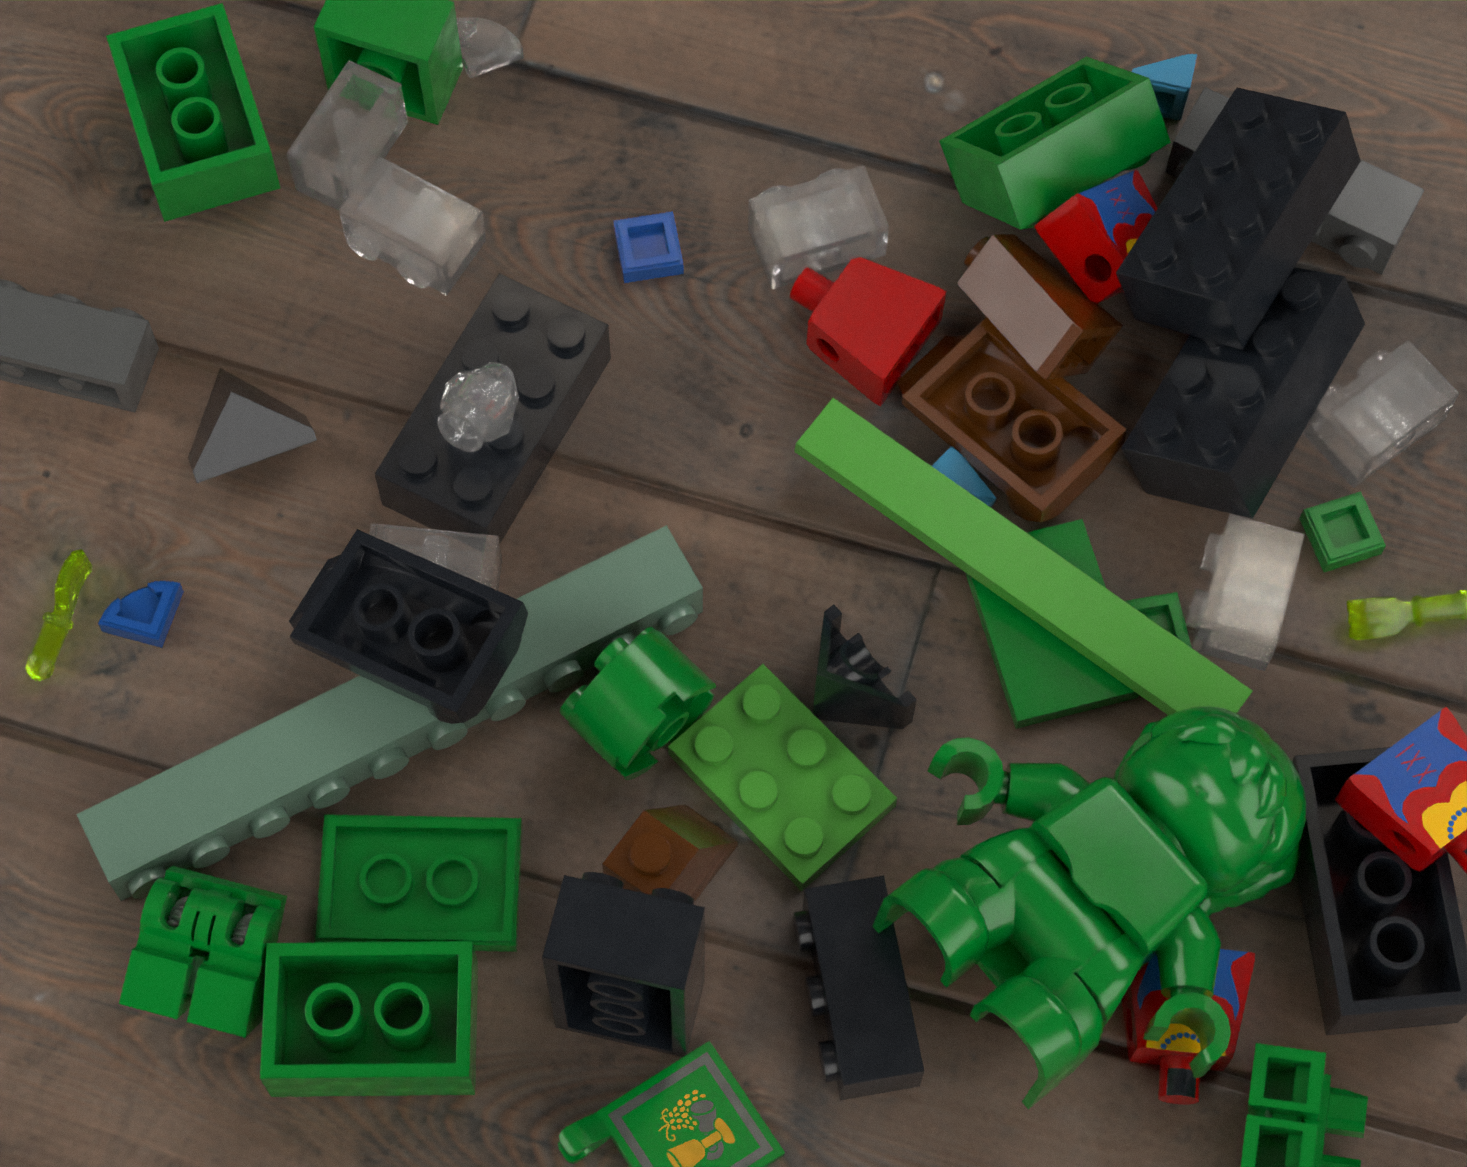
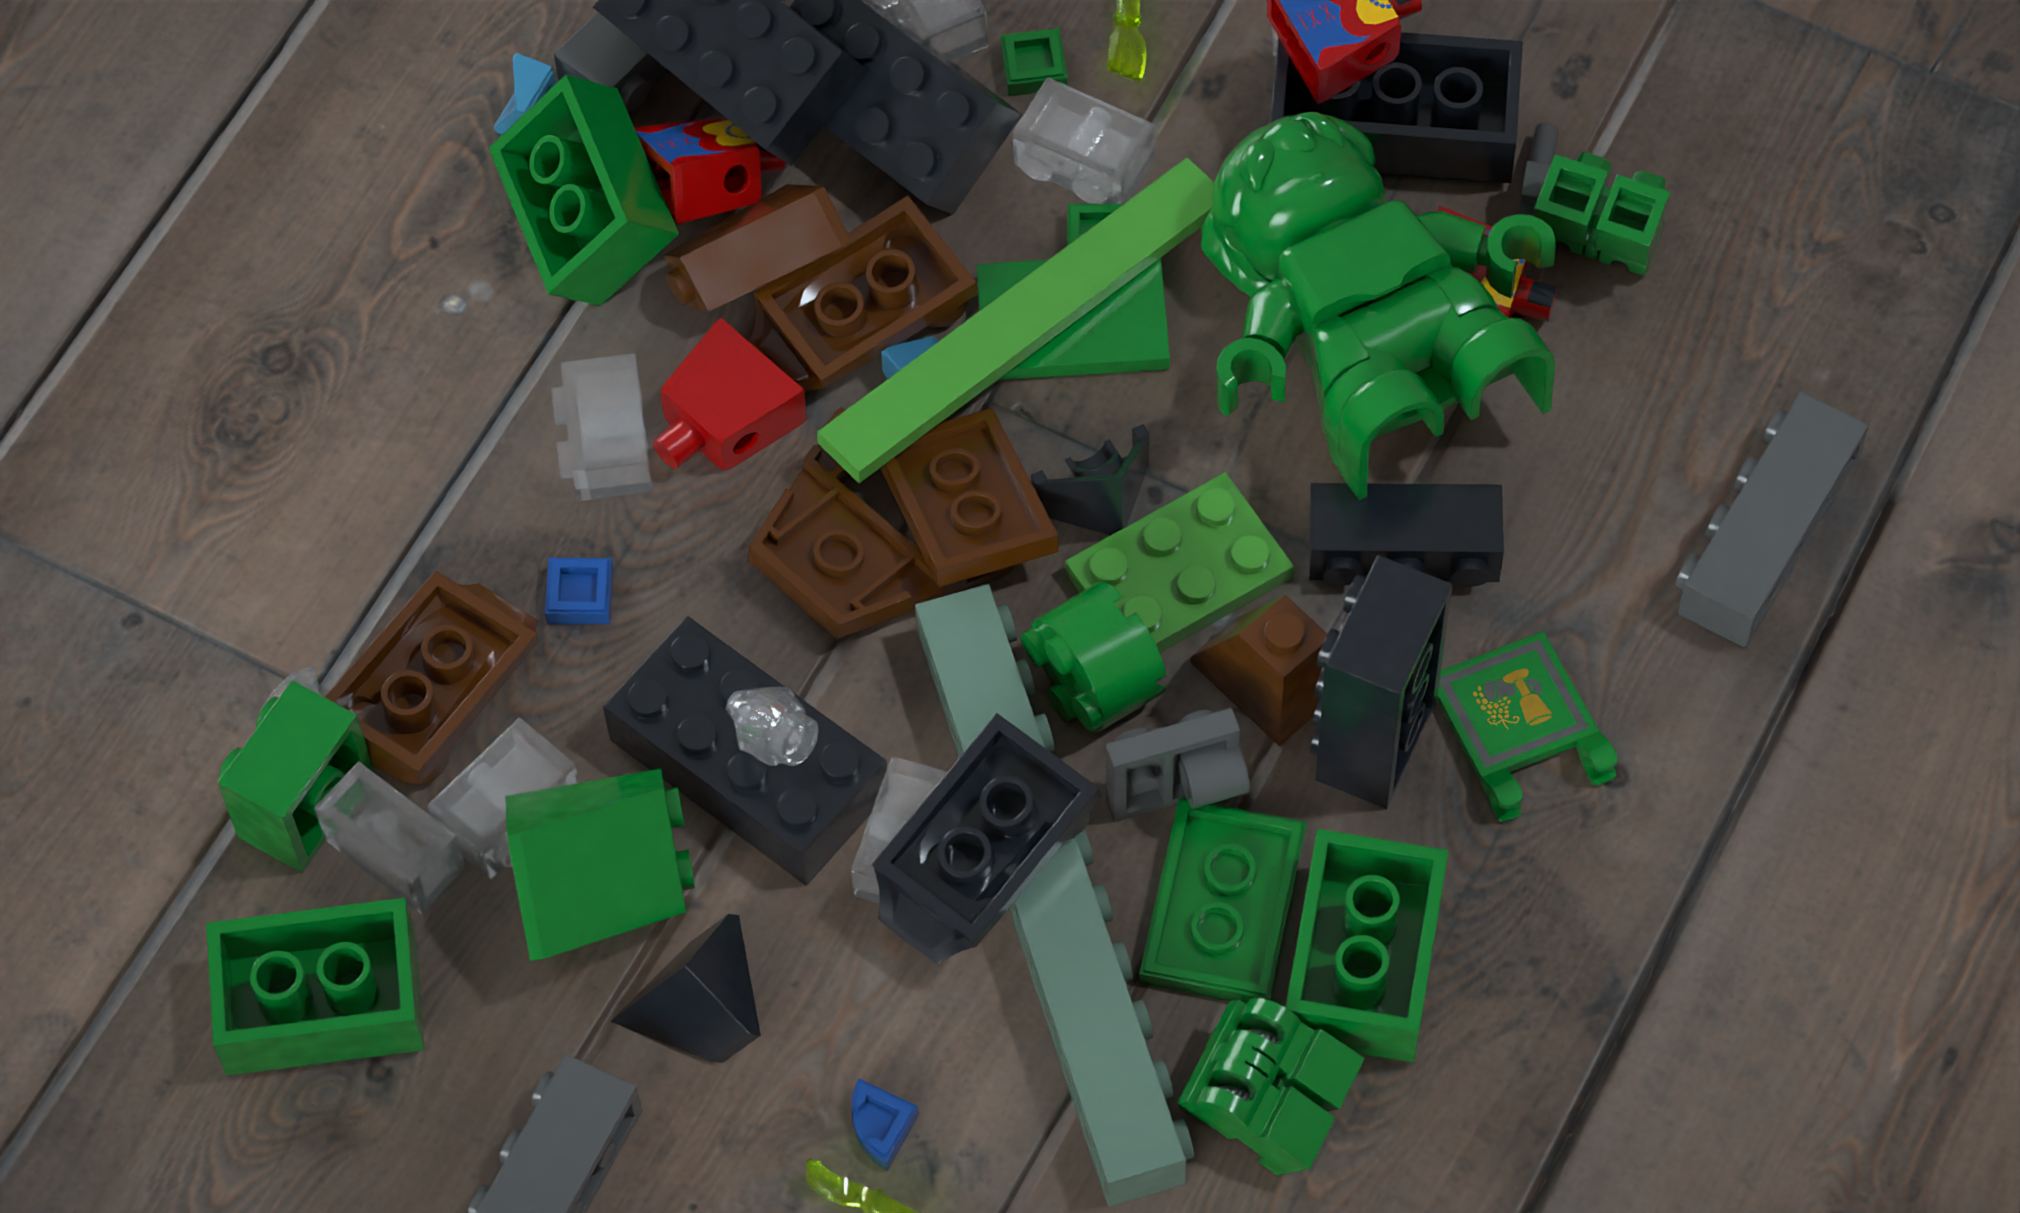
camera: 75 degrees left, 5 degrees down
none -> reddish brown slope [324,570,539,785]
none -> green slope [505,769,695,961]
none -> reddish brown wing [748,407,1014,639]
none -> reddish brown plate [880,408,1059,587]
none -> dark grey plate [1106,708,1250,822]
none -> dark grey bar [1518,123,1559,216]

